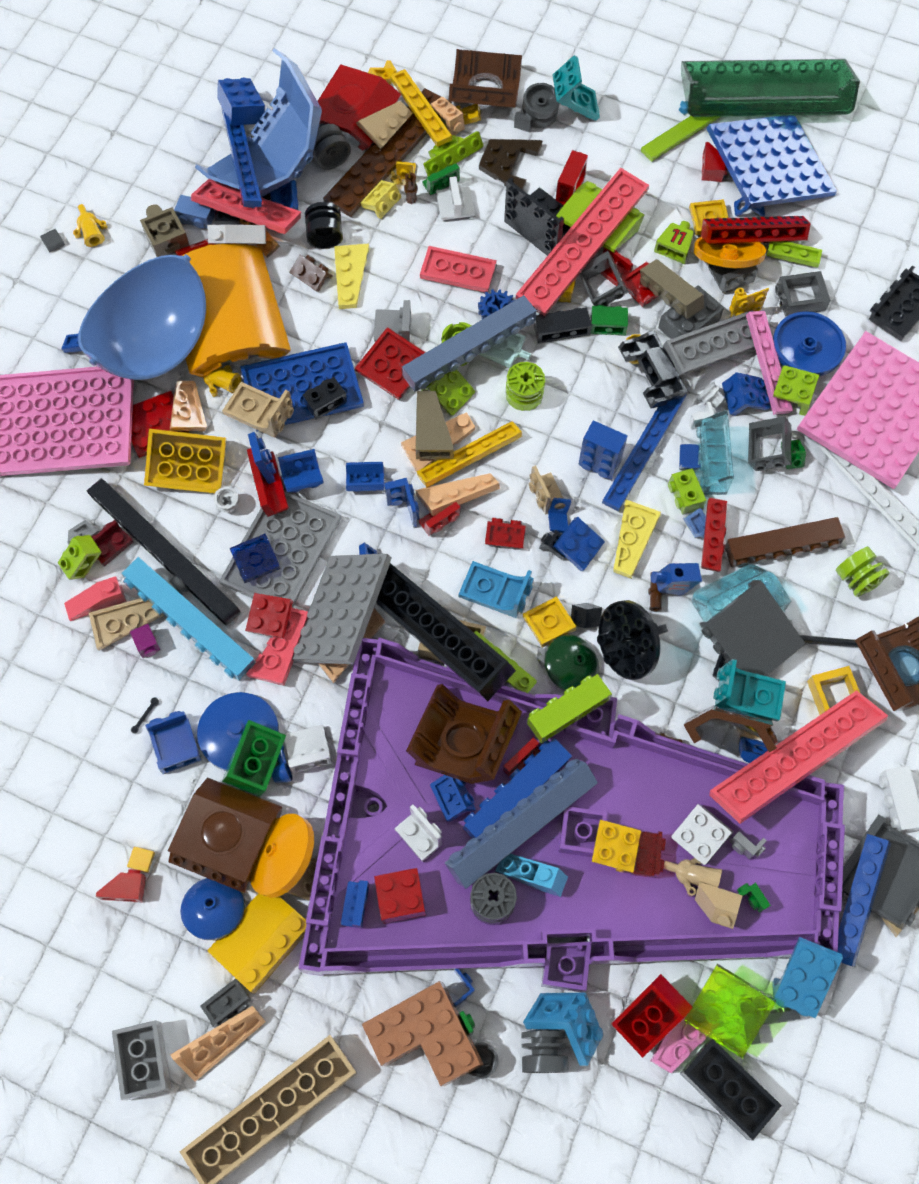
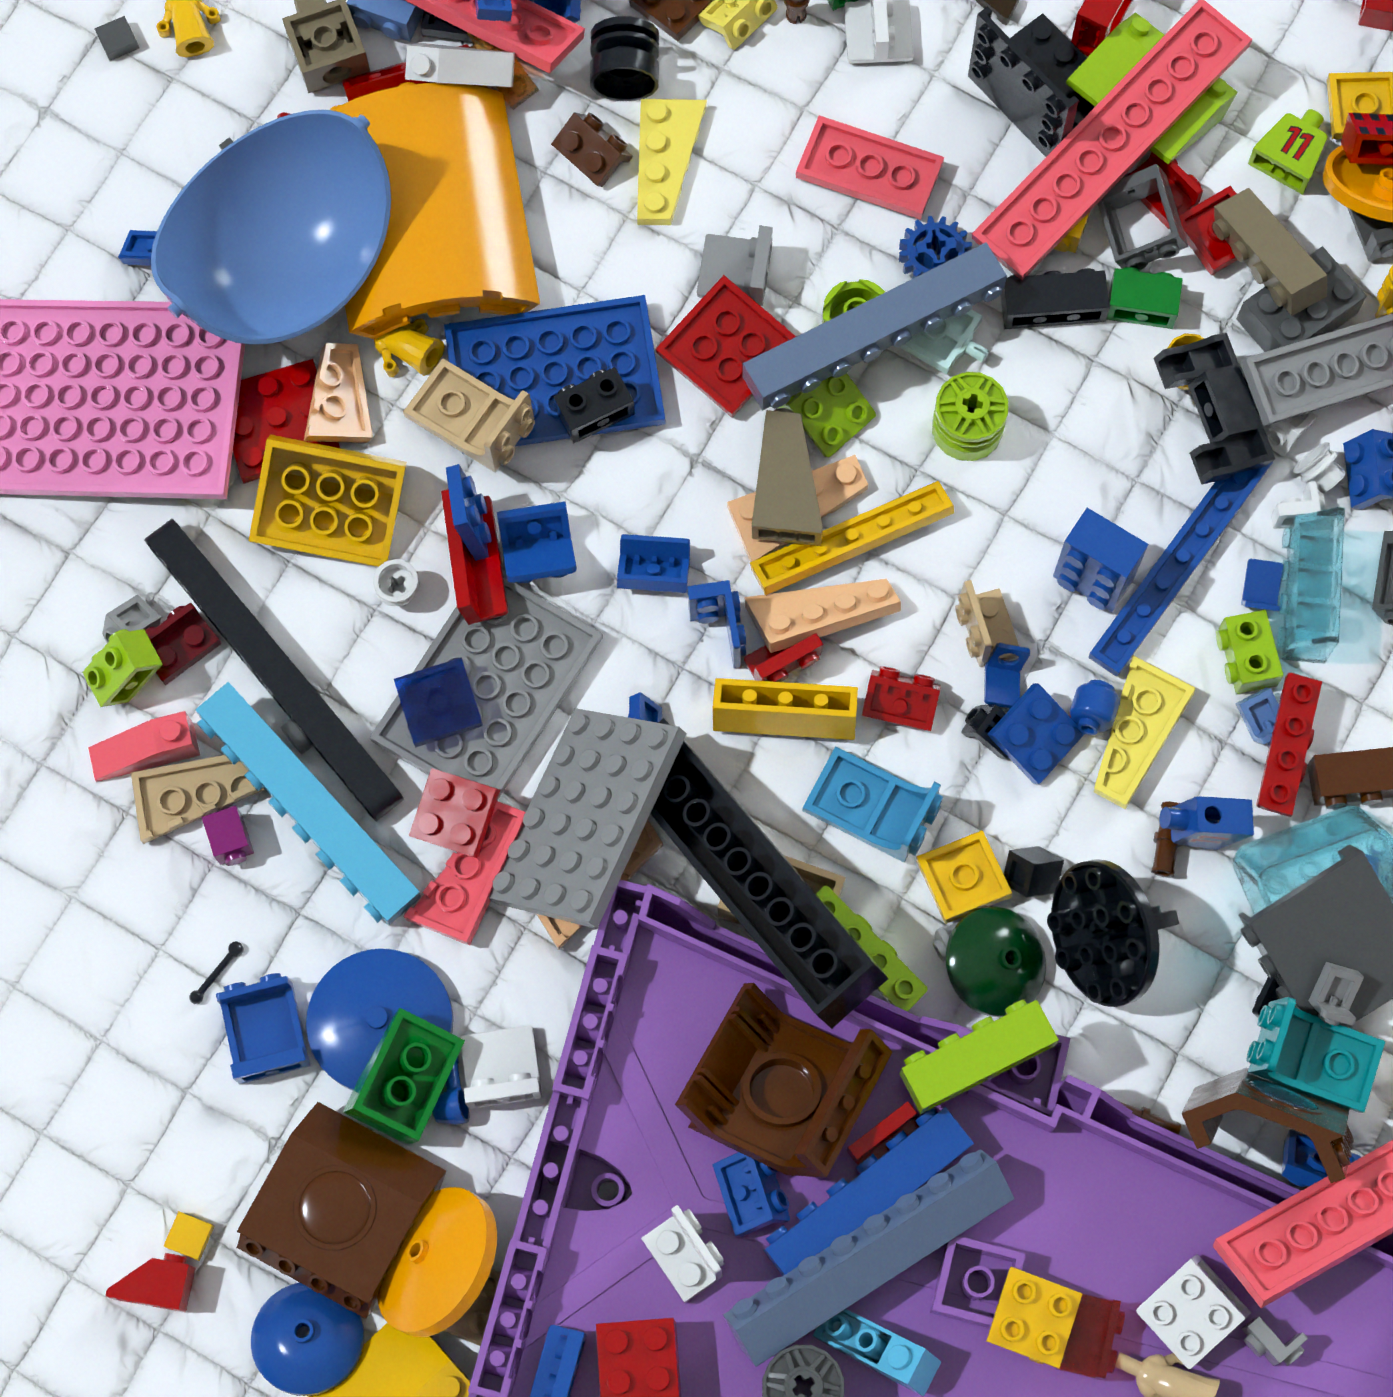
camera: 10 degrees right, 5 degrees up
none -> yellow brick [712,678,858,740]
none -> blue head [1069,680,1120,735]
none -> light grey bracket [1308,962,1364,1026]

